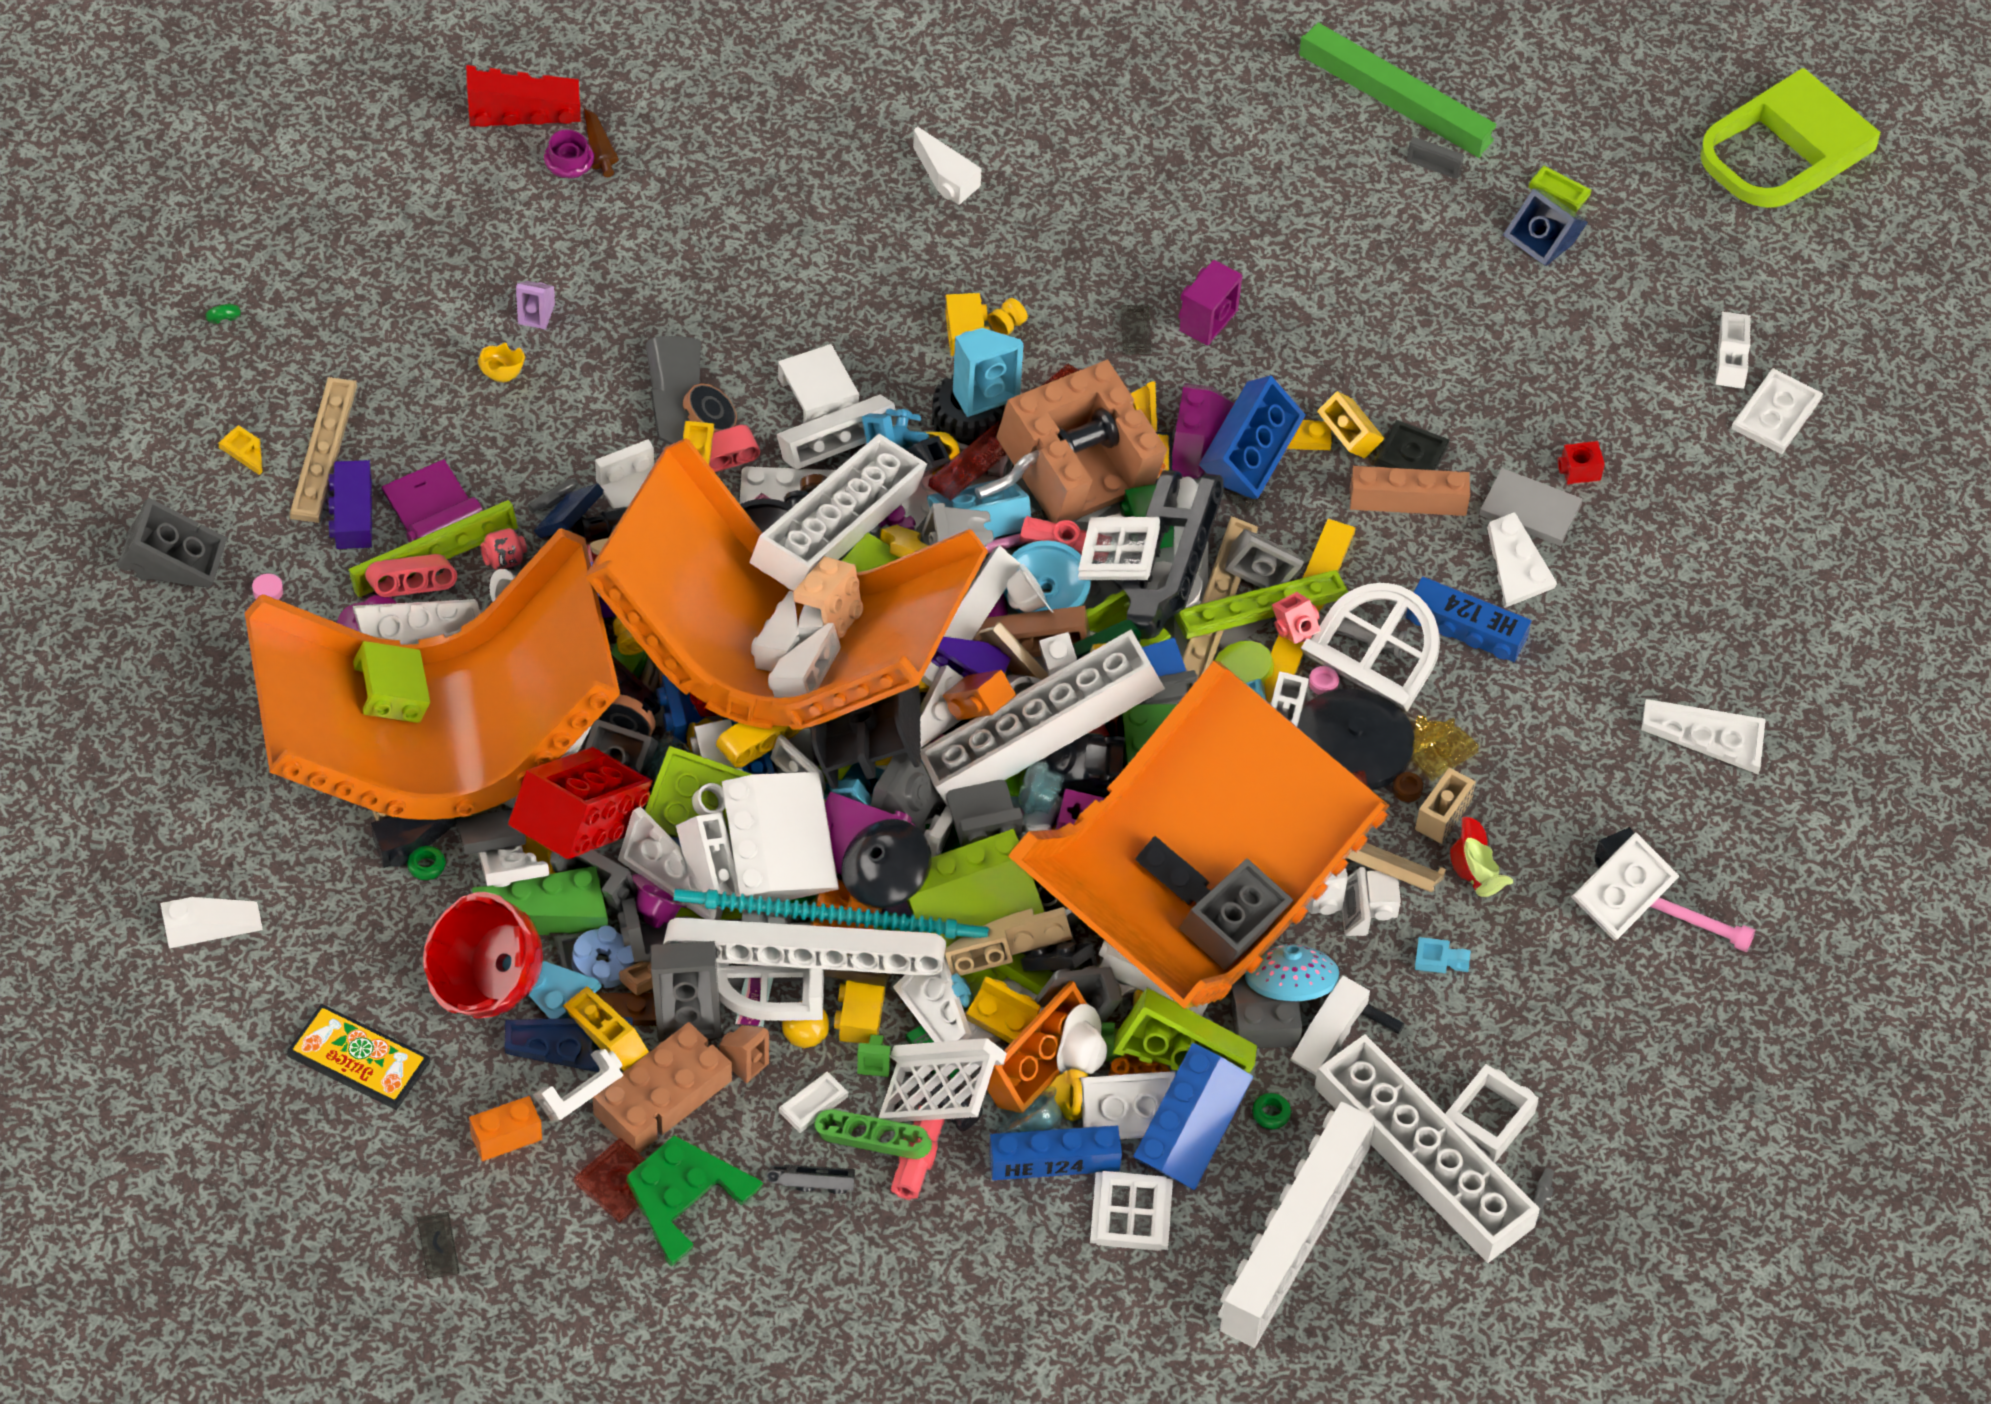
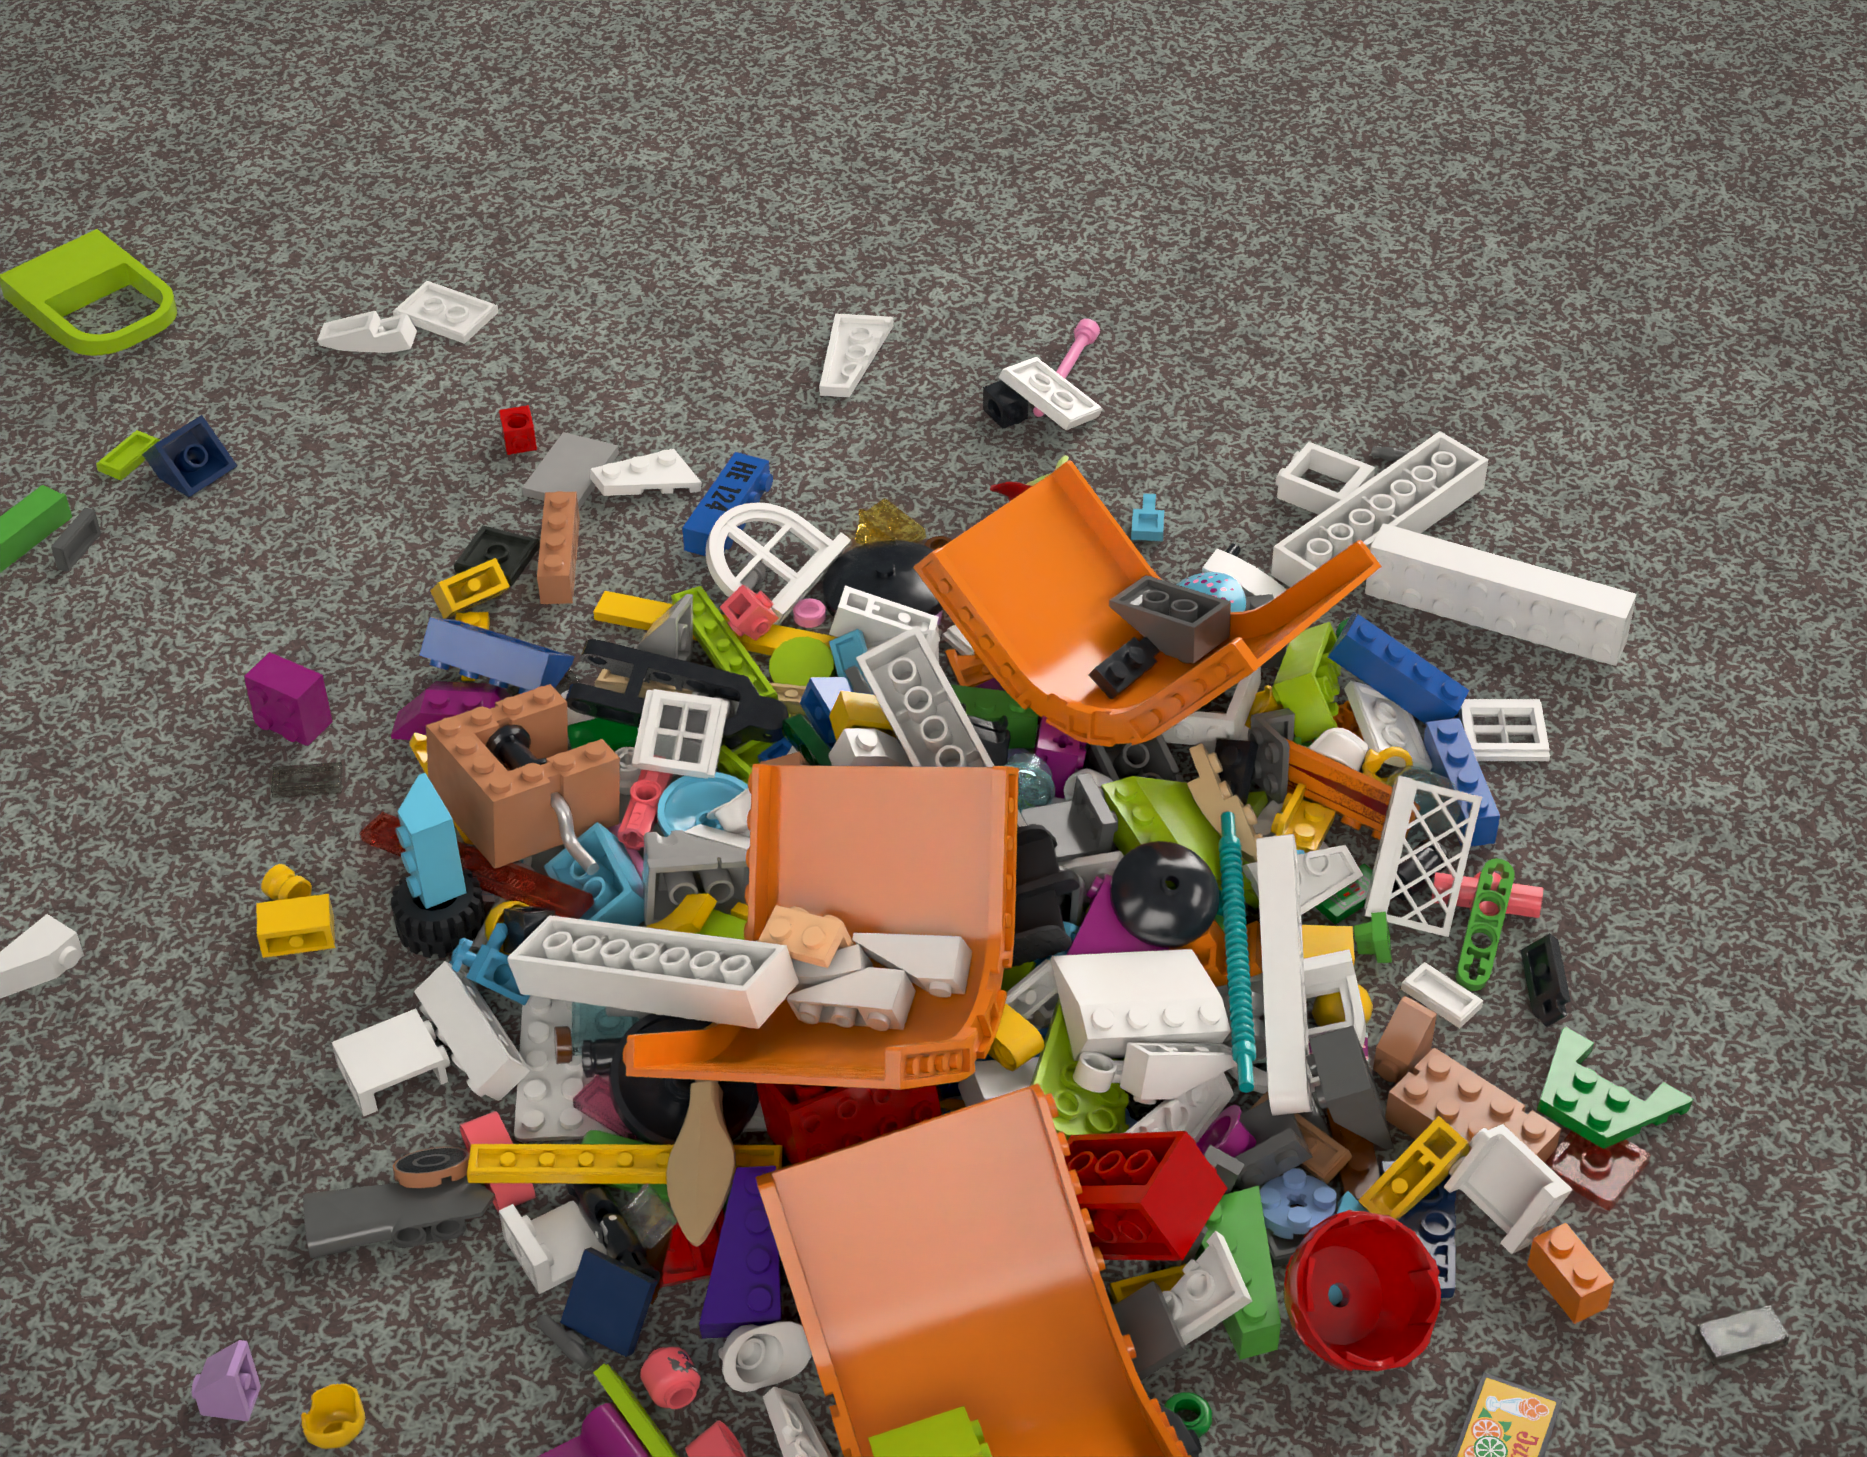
camera: 90 degrees left, 10 degrees down
tan brick [1415,767,1476,844] -> none

